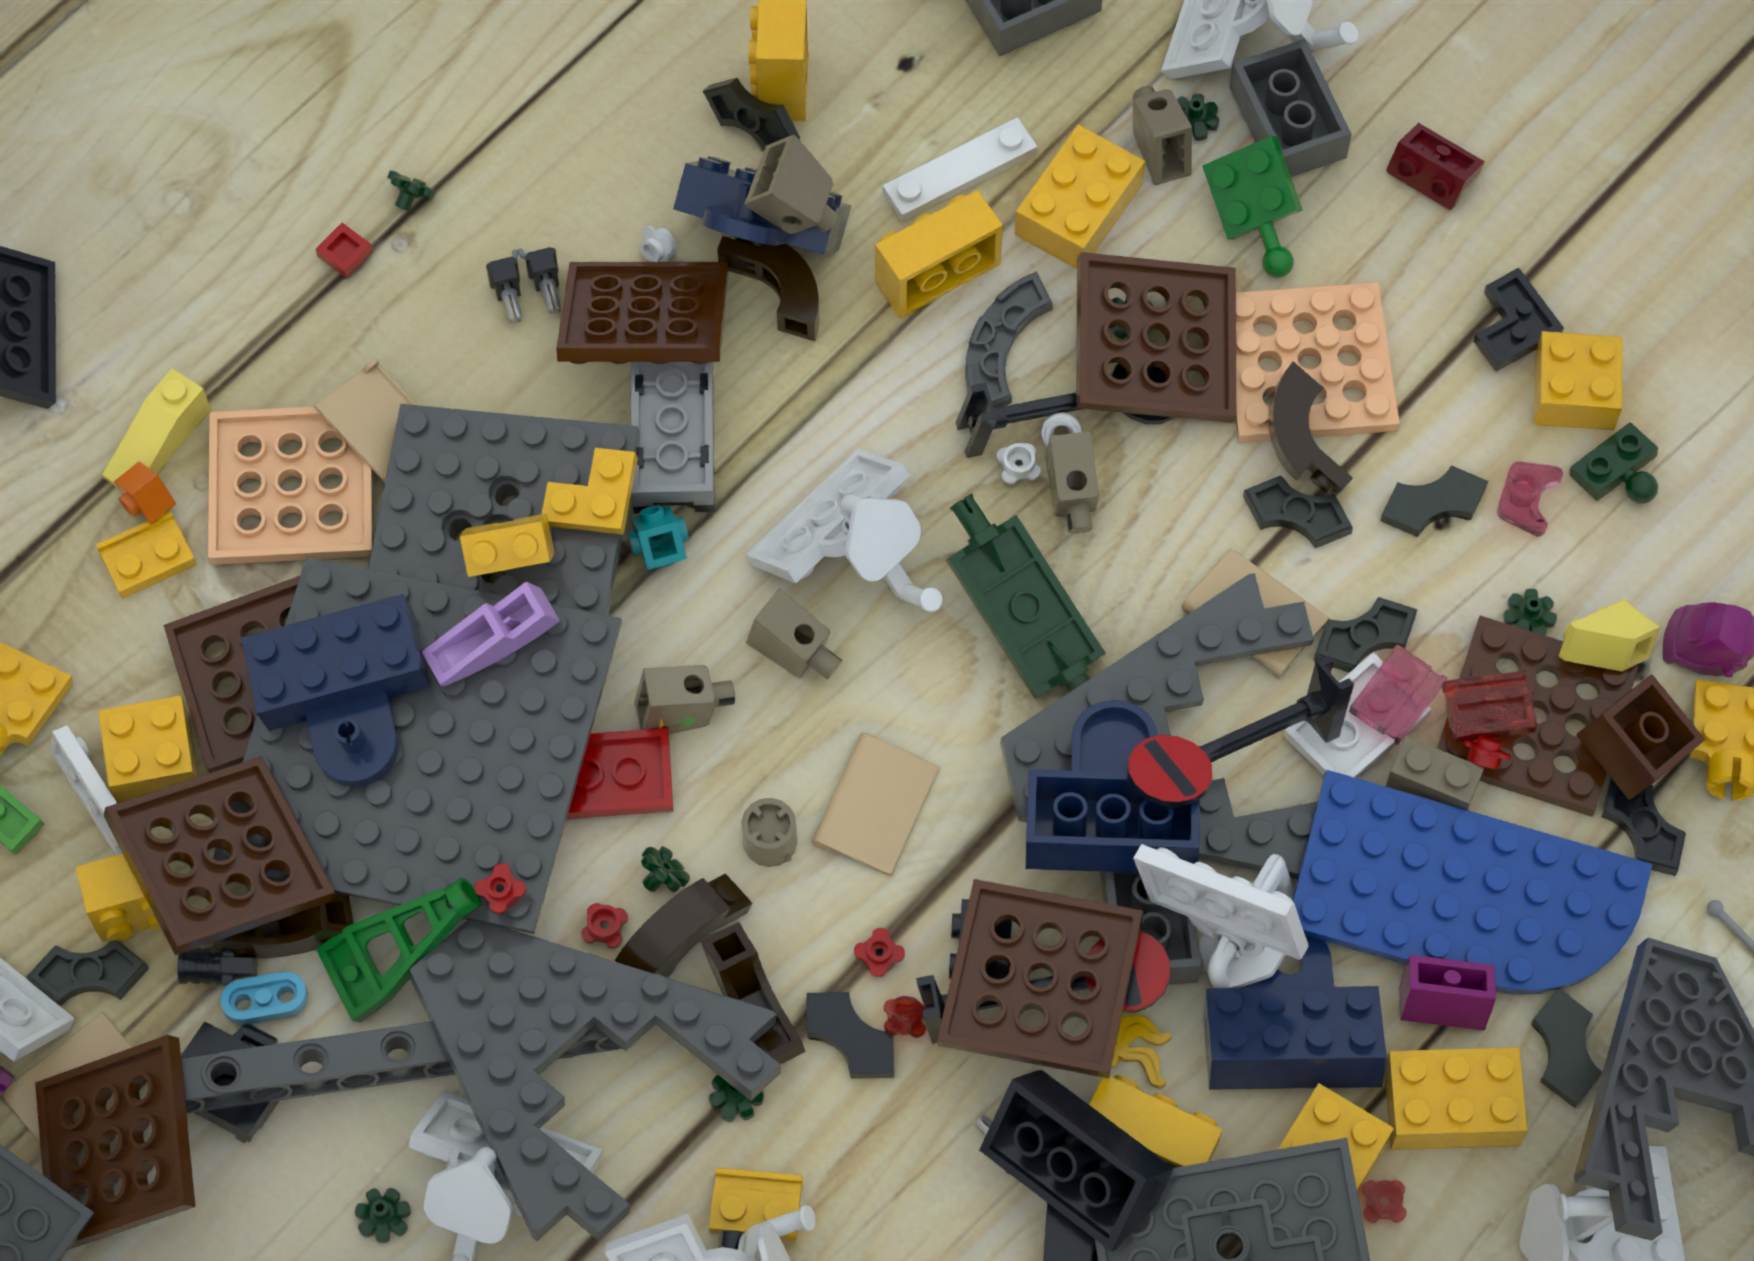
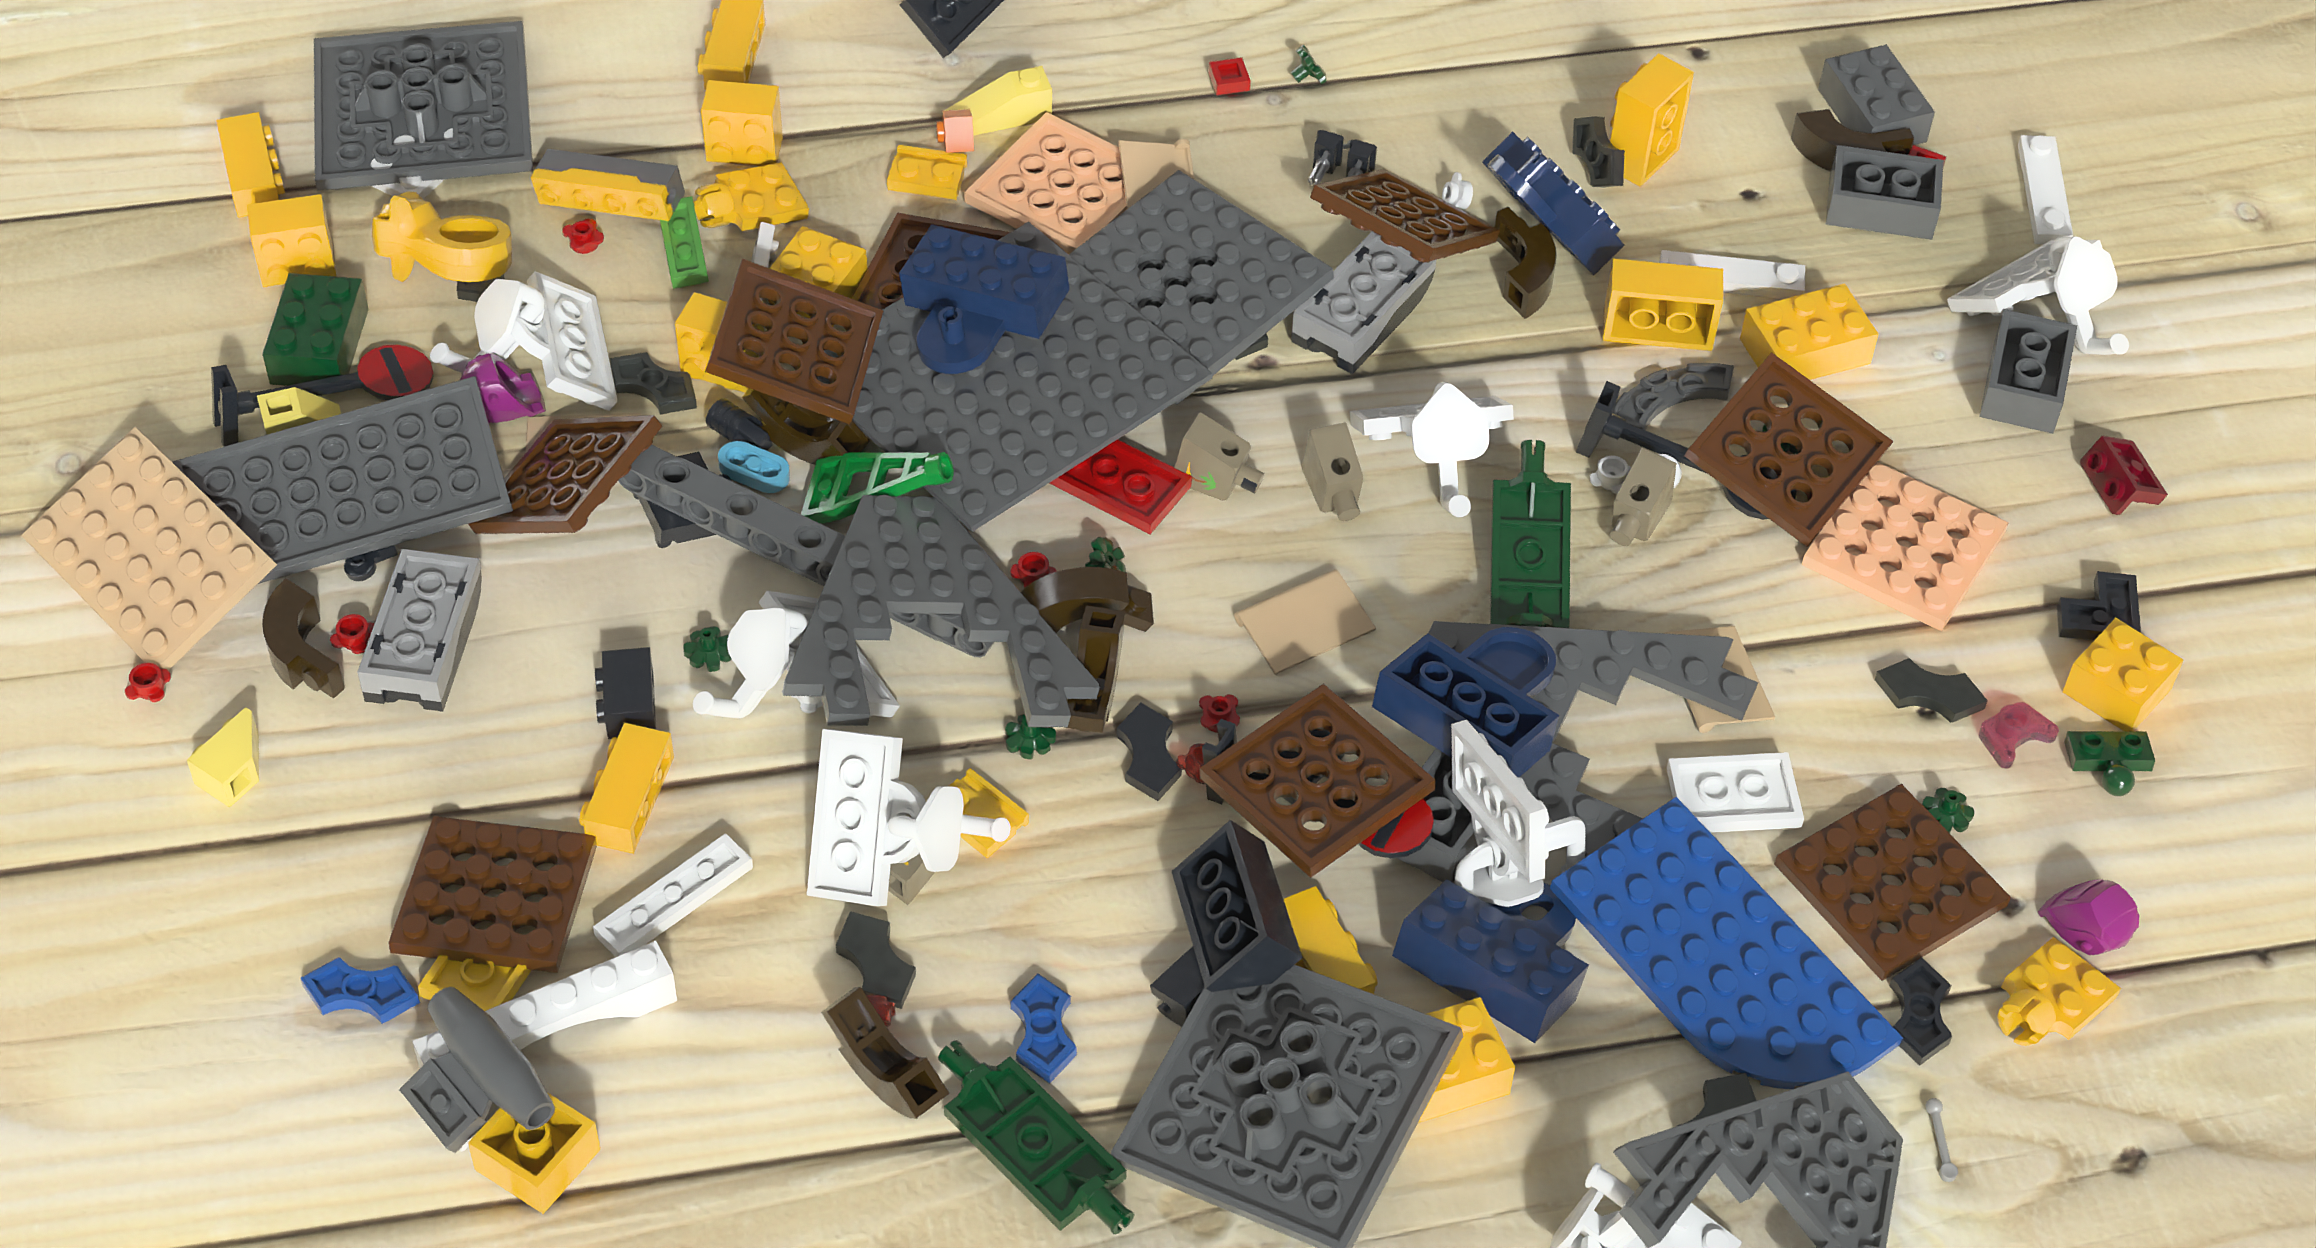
camera: 35 degrees right, 15 degrees down
lavender slope [421,582,560,686] -> none
yellow brick [459,513,555,577] -> none
red plate [474,863,526,914] -> none
yellow plate [541,448,638,535] -> none
teal brick [627,505,689,570] -> none
dark tan piece [741,798,797,867] -> none
dark tan torso [744,134,838,234] -> none
yellow piece [1112,1015,1171,1088] -> none
black piece [1127,655,1354,807] -> none
dark tan torso [1132,86,1192,185] -> none
dark green plant [1177,94,1219,141] -> none
green plate [1202,136,1303,278] -> none
pearl dark grey tile [1243,475,1353,548] -> none
dark brown arch [1268,361,1353,495] -> none
pearl dark grey tile [1314,597,1418,673] -> none
clear pink plate [1349,644,1447,745] -> none
clear red plate [1362,1180,1407,1223] -> none
yellow brick [1384,1047,1528,1150] -> none
dark tan brick [1386,736,1484,810] -> none
magenta brick [1399,955,1496,1031] -> none
clear red plate [1442,671,1538,743] -> none
red plate [1463,735,1512,769] -> none
light yellow slope [1559,599,1660,671] -> none
reddish brown brick [1576,674,1706,800] -> none

